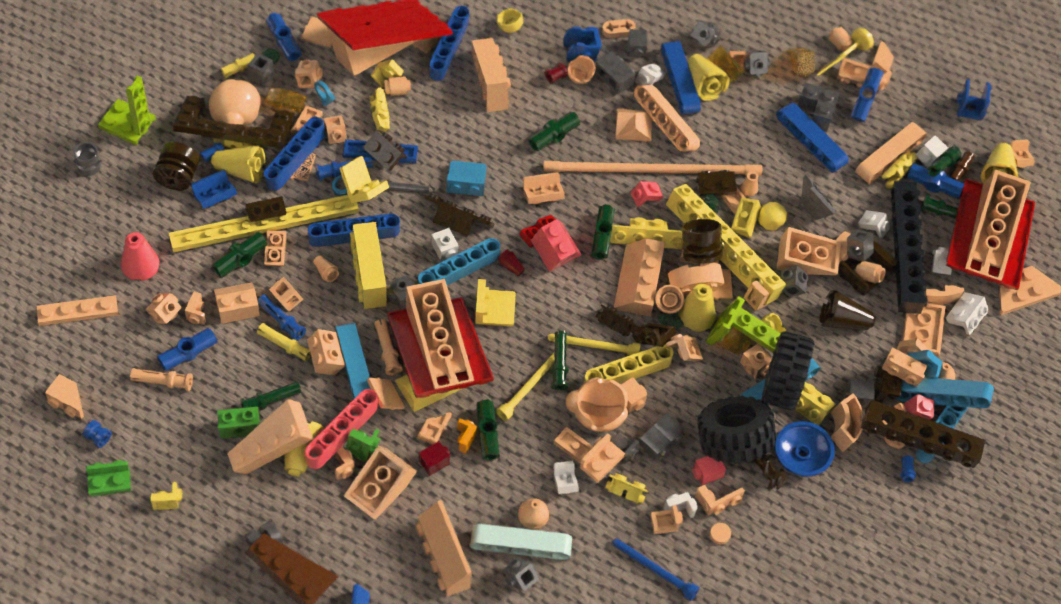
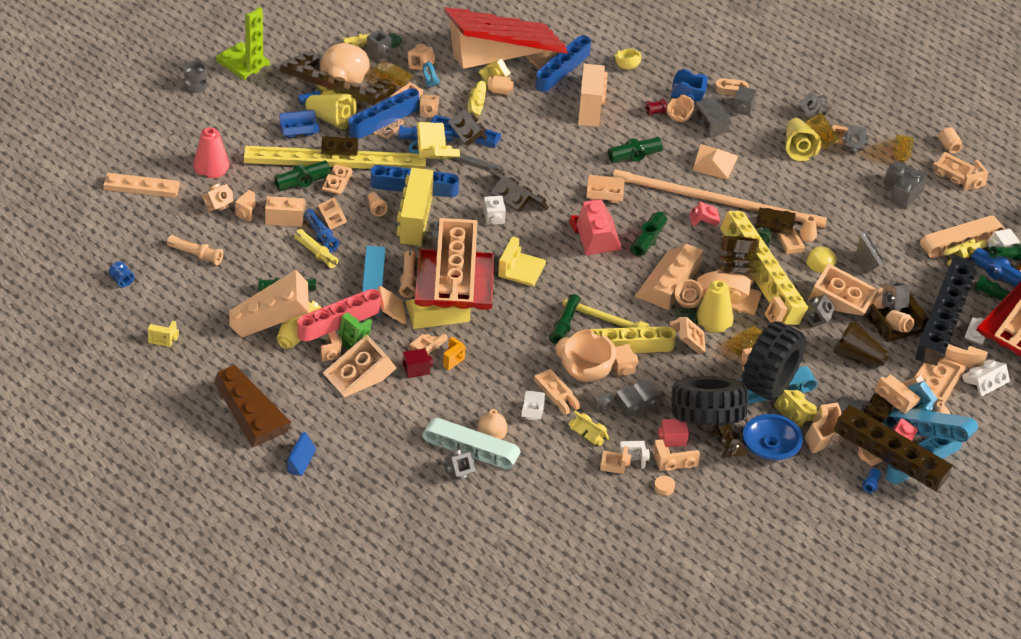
camera: 20 degrees right, 15 degrees down
light nougat slope [45,374,84,419] -> none
bright green bracket [86,460,131,497] -> none
dark brown wheel [152,142,200,191] -> none
blue piece [157,328,218,371] -> none
bright green brick [217,407,260,439] -> none
blue piece [266,12,302,62] -> none
light nougat piece [301,16,332,48] -> none
light nougat brick [307,329,346,375] -> none
light nougat slope [415,500,472,596] -> none
dark azure beam [418,238,500,286] -> none
dark azure bracket [447,161,487,196] -> none
dark green piece [476,399,500,461] -> none
light yellow piece [496,353,554,421] -> none
dark red cone [498,249,525,277] -> none
light nougat bracket [580,434,625,483] -> none
dark brown hinge [596,304,635,336] -> none
light yellow bracket [610,217,684,249] -> none
blue piece [612,539,700,601] -> none
dark brown bracket [630,323,677,347] -> none
light nougat beam [634,85,700,152] -> none
white bracket [635,64,666,85] -> none
blue beam [661,41,701,115] -> none
lime bracket [705,296,780,353] -> none
light yellow slope [731,197,761,238] -> none
blue beam [776,102,849,173] -> none
light yellow piece [817,28,874,76] -> none
blue piece [850,67,884,122] -> none
white bracket [858,210,890,238] -> none
light nougat tile [872,41,894,71] -> none

